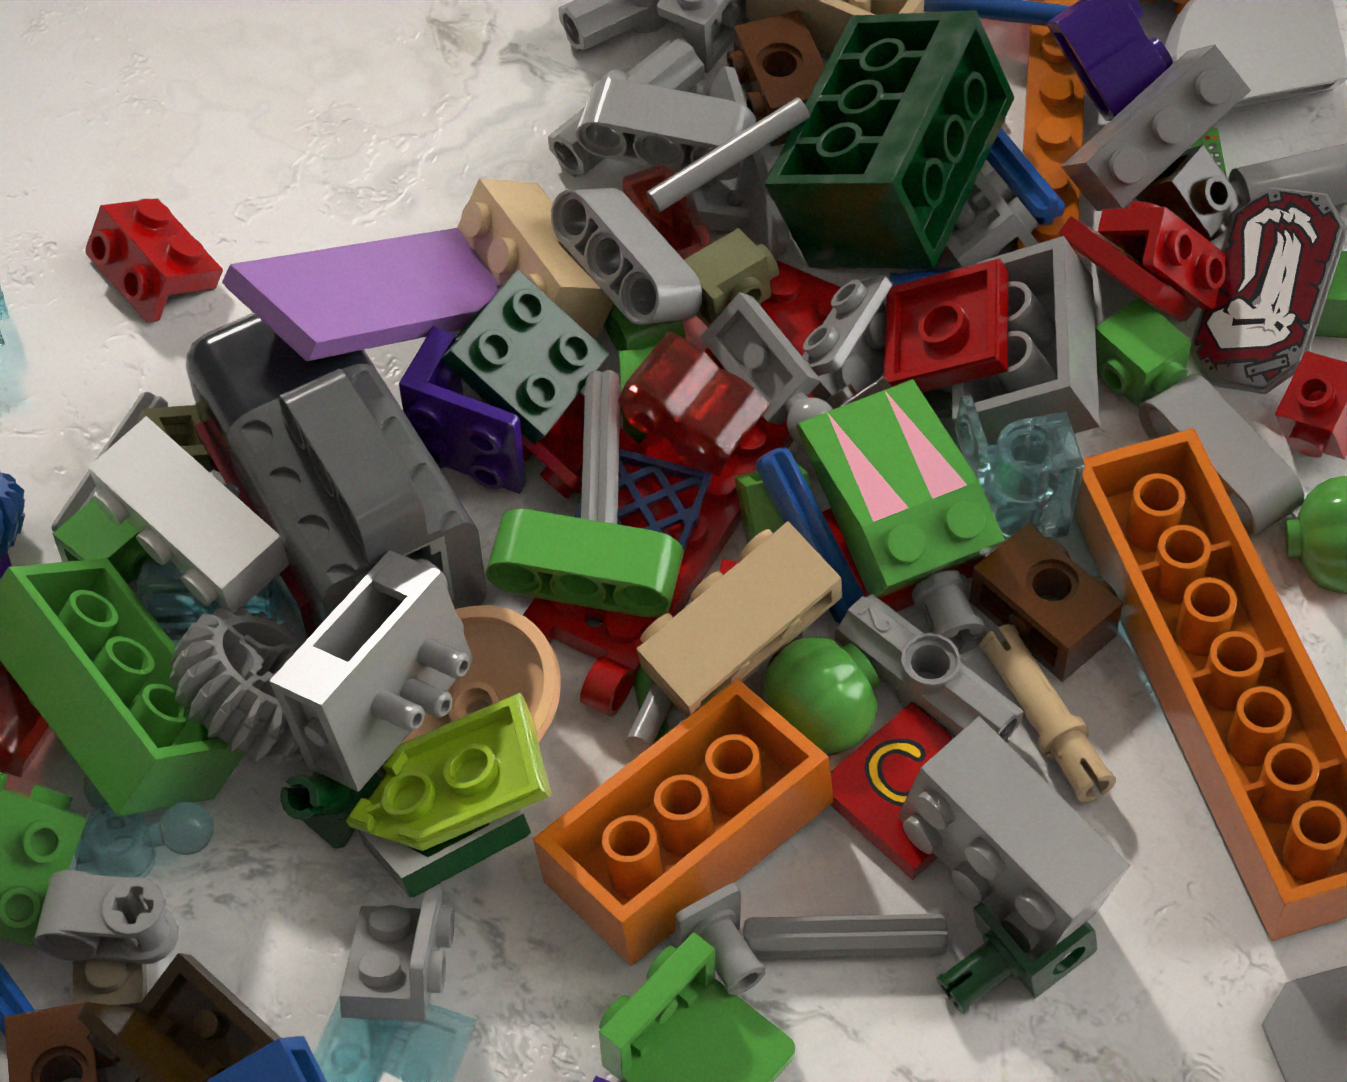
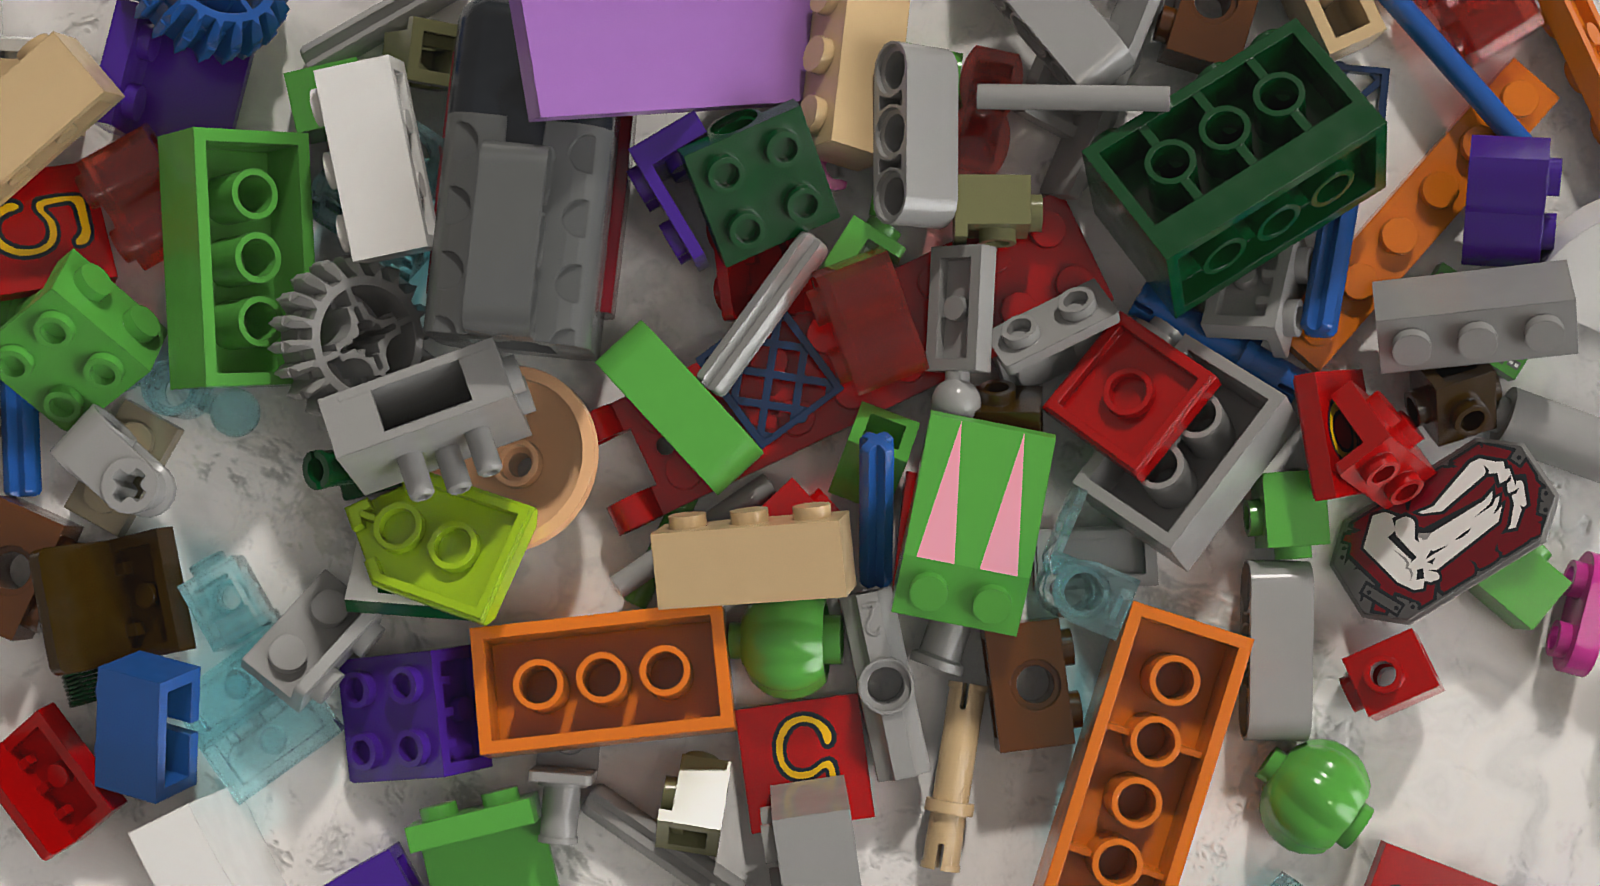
camera: 30 degrees right, 30 degrees up
none -> clear light blue brick [177,551,281,652]
none -> dark purple bracket [339,644,493,783]
none -> brick [655,751,732,857]

